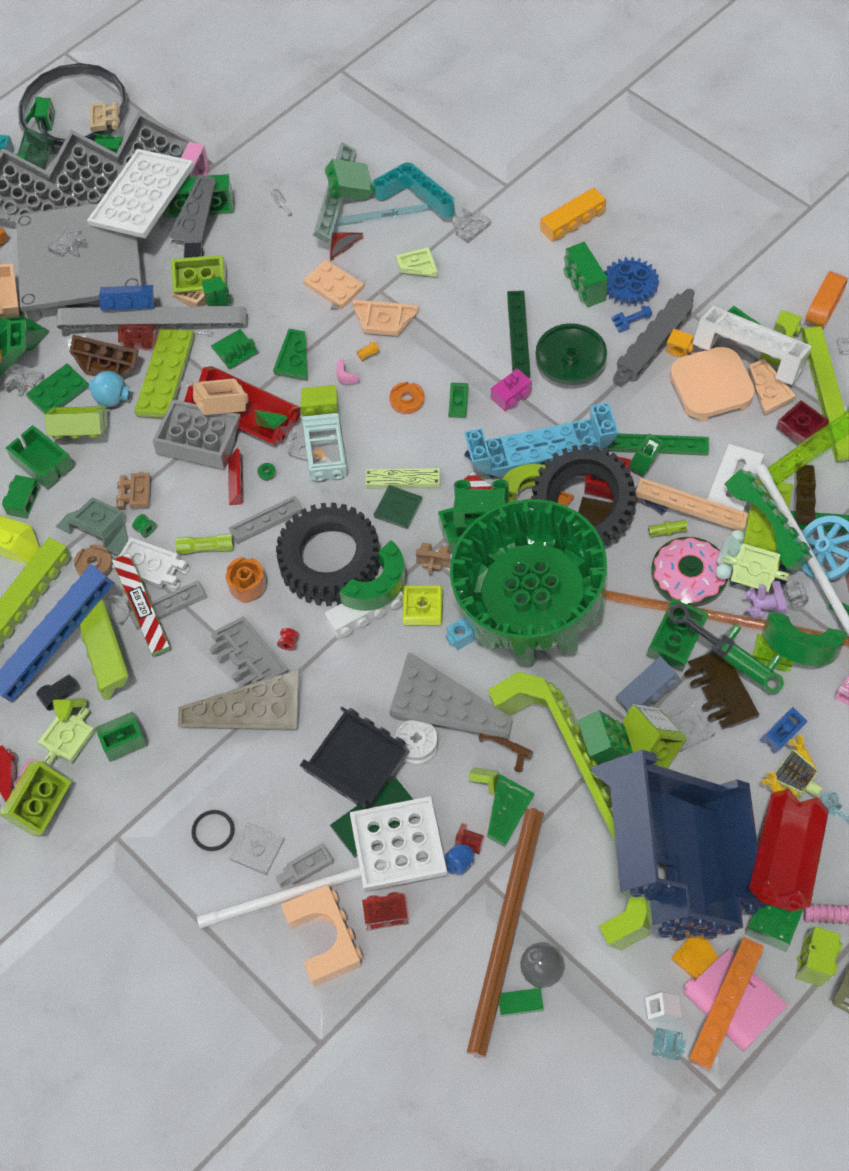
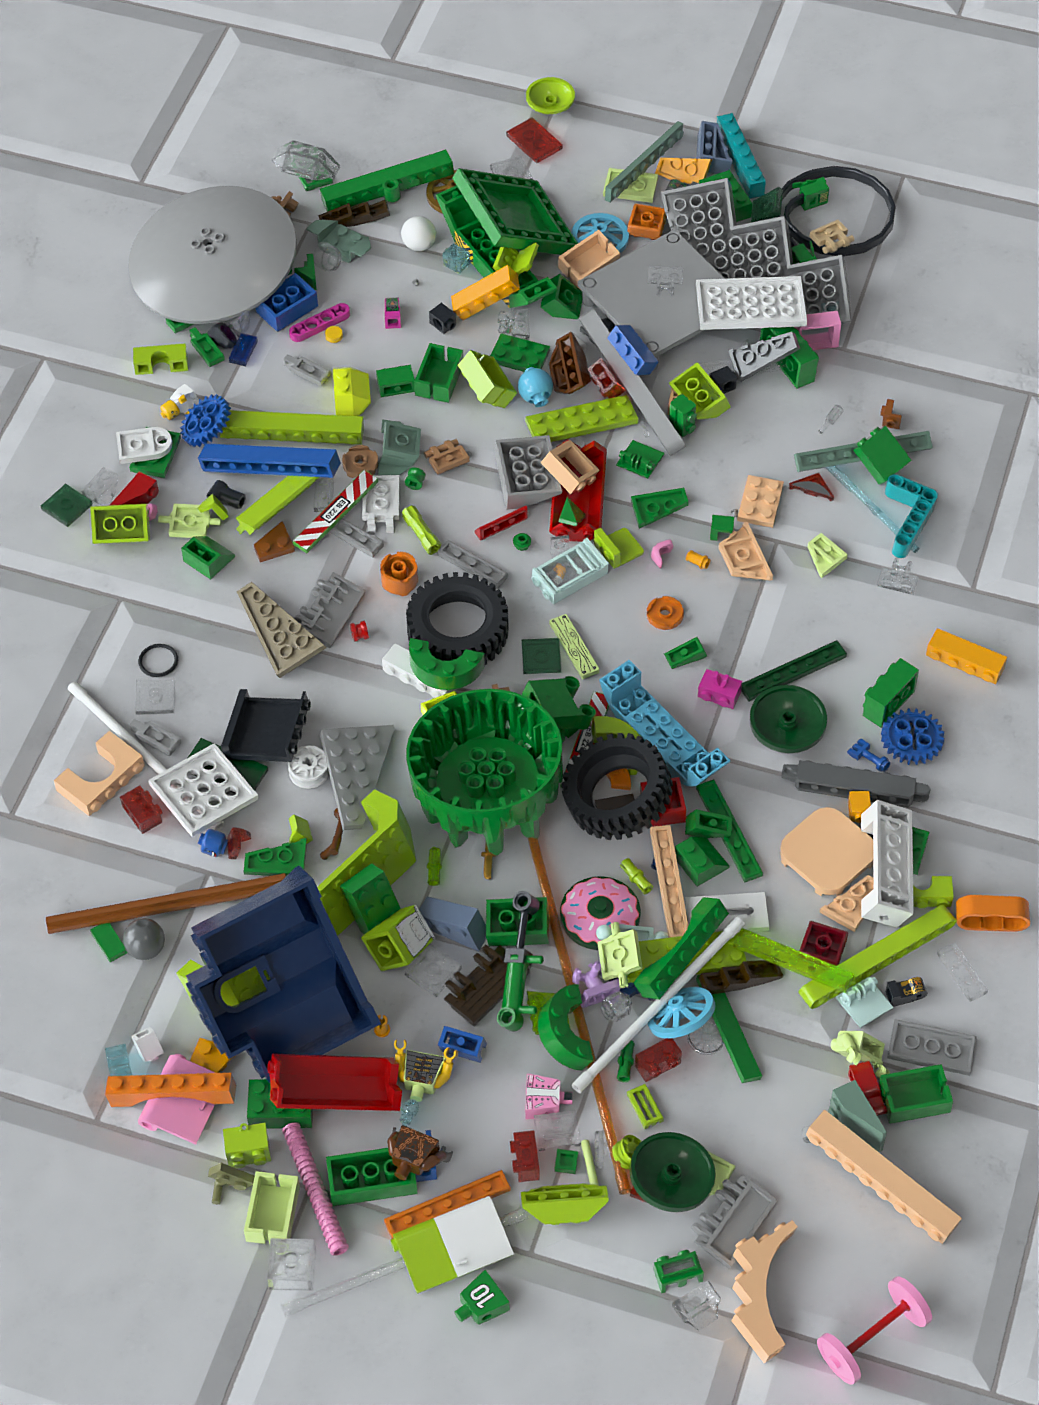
camera: 60 degrees right, 5 degrees down
none -> dark orange wing [254,521,295,563]
none -> clear neon green axle [426,847,442,886]
none -> pearl gold piece [481,843,496,879]
none -> green slope [675,837,730,887]
none -> green panel [710,515,735,541]
none -> dark orange bracket [880,399,902,429]

